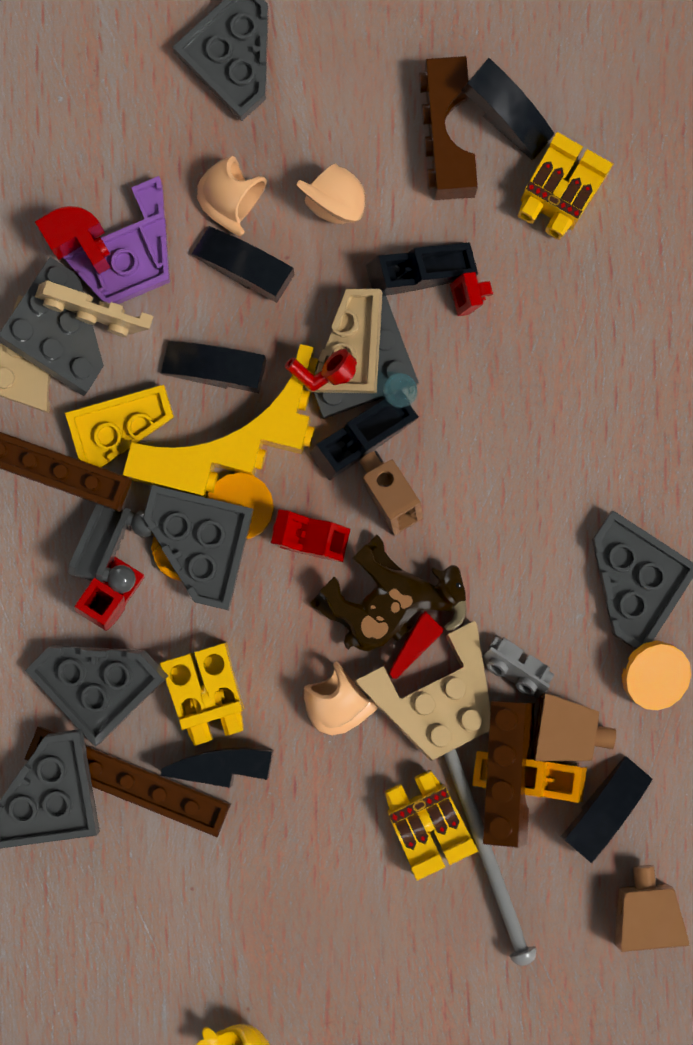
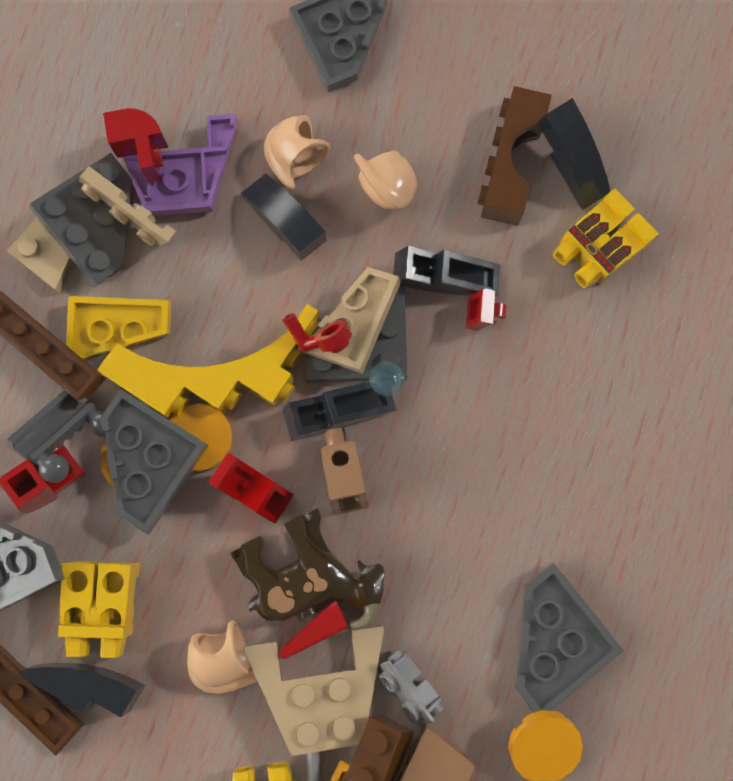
camera: 20 degrees right, 5 degrees down
black slope [161,341,266,393] -> none

